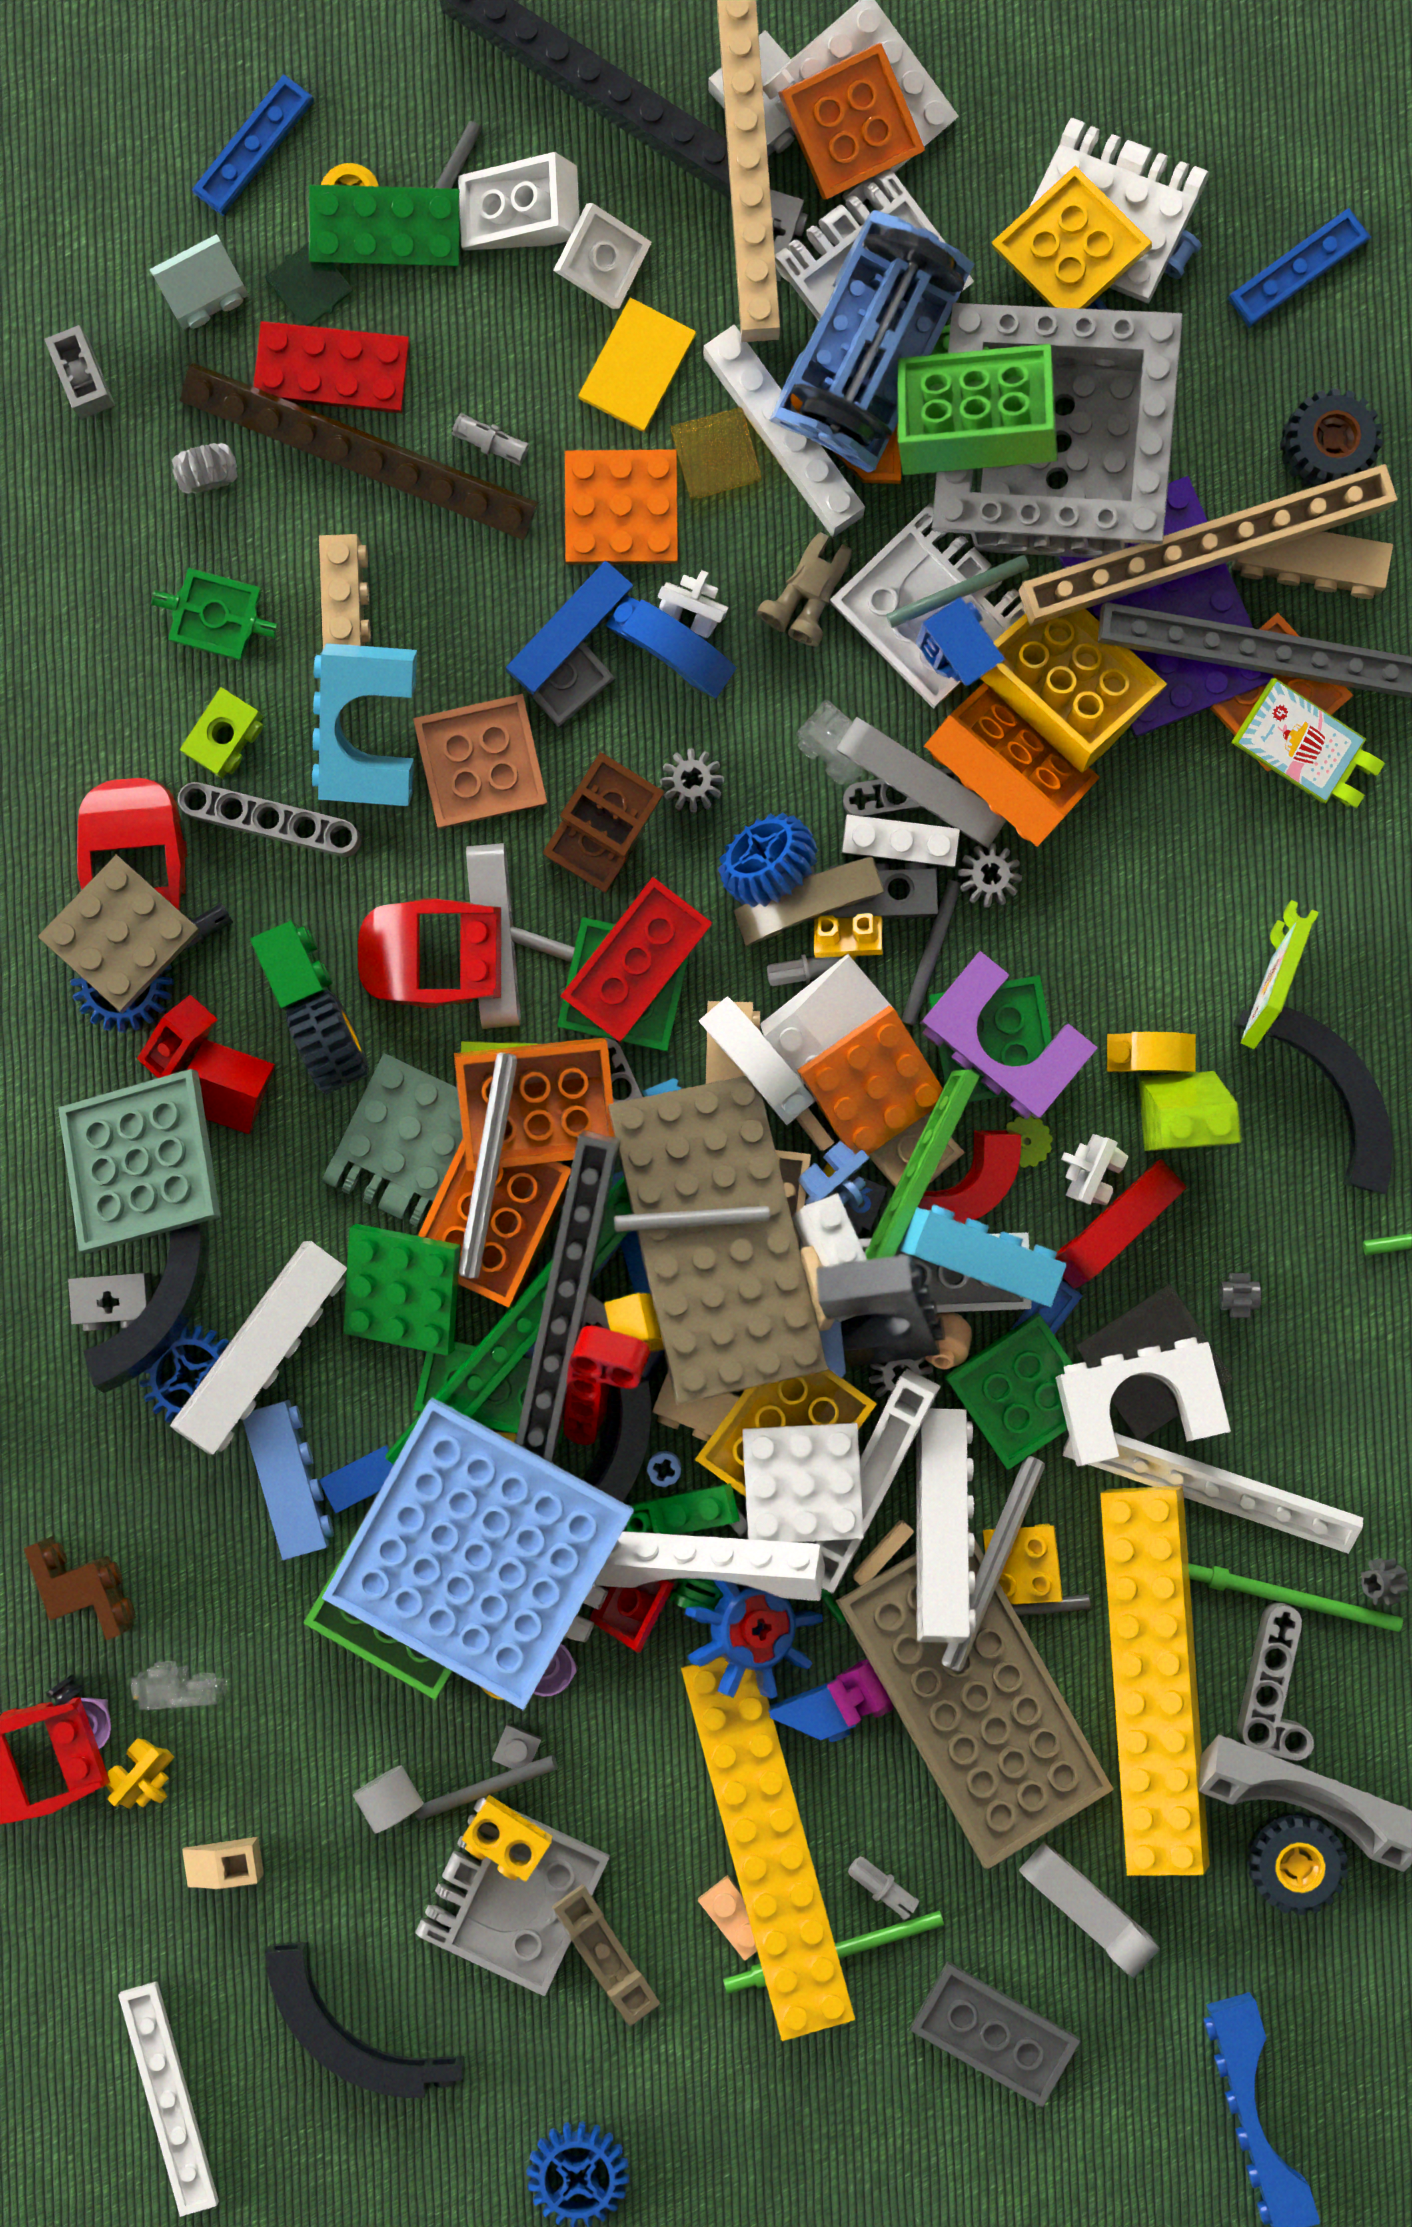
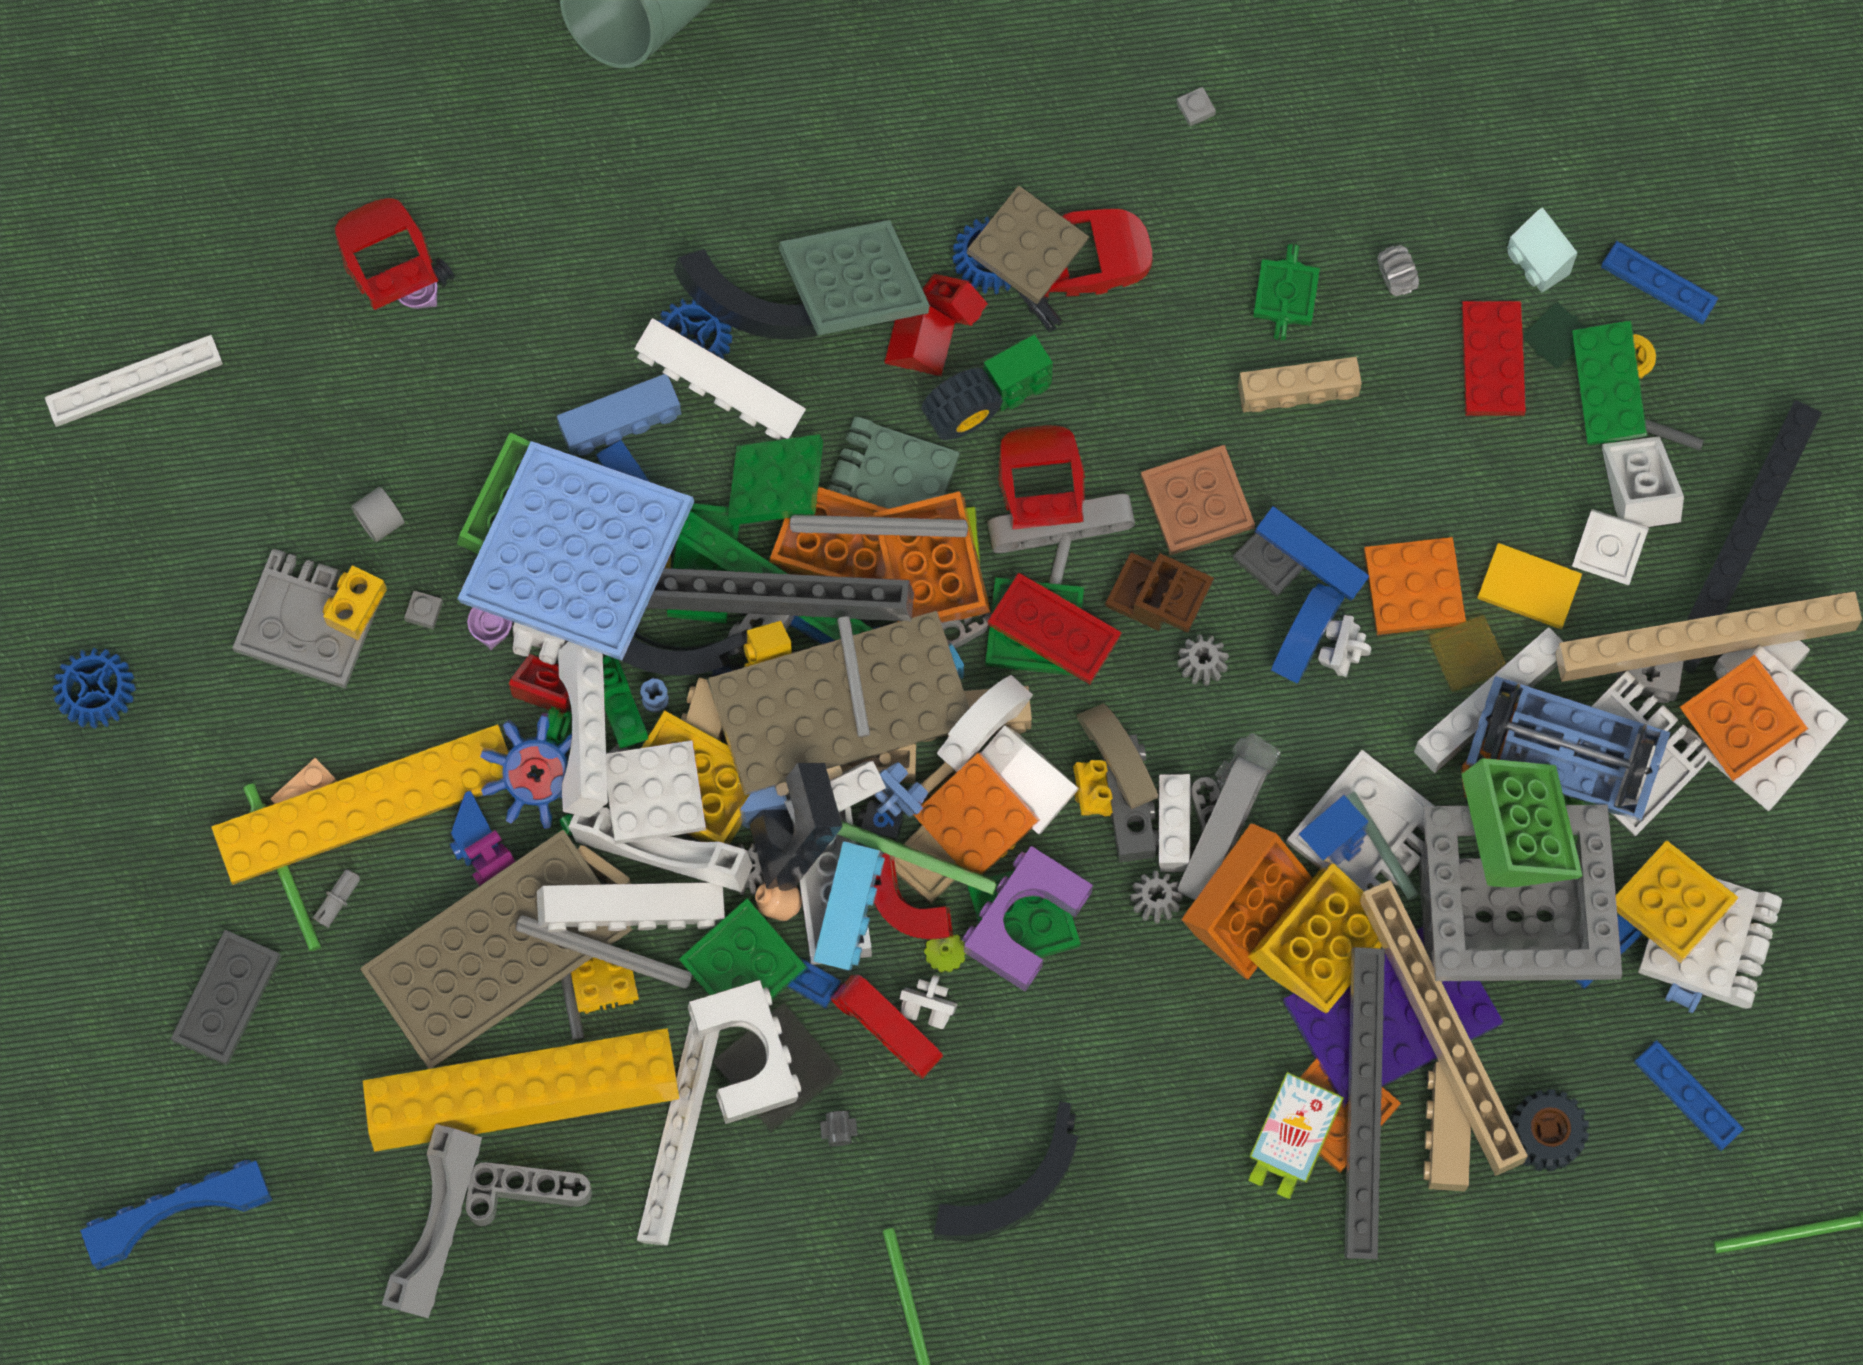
camera: 80 degrees right, 15 degrees down
reddish brown bracket [23,1536,136,1641] -> none
light grey brick [44,325,115,419] -> none
light grey brick [68,1273,152,1331] -> none
yellow hips [106,1738,175,1809] -> none
clear plate [131,1661,227,1710] -> none
light grey beam [178,782,361,857] -> none
dark brown plate [179,363,539,540] -> none
lime brick [179,687,263,779] -> none
tan slope [182,1837,264,1889] -> none
black arch [265,1942,465,2098] -> none
medium azure arch [312,643,417,806] -> none
dark grey bar [414,1755,558,1821] -> none
light grey pin [452,413,529,466] -> none
dark tan slope [552,1884,660,2026] -> none
red beam [563,1326,651,1445] -> none
blue gear [718,812,818,908] -> none
dark tan piece [756,532,852,647] -> none
light grey axle [767,955,841,986] -> none
dark grey bar [901,880,962,1026] -> none
light grey beam [1019,1841,1160,1978] -> none
yellow brick [1107,1032,1196,1073] -> none
lime slope [1138,1071,1240,1151] -> none
bright green bar [1188,1563,1403,1632] -> none
lime tile [1241,900,1319,1049] -> none
black wheel [1246,1812,1348,1915] -> none
dark grey gear [1361,1558,1409,1605] -> none

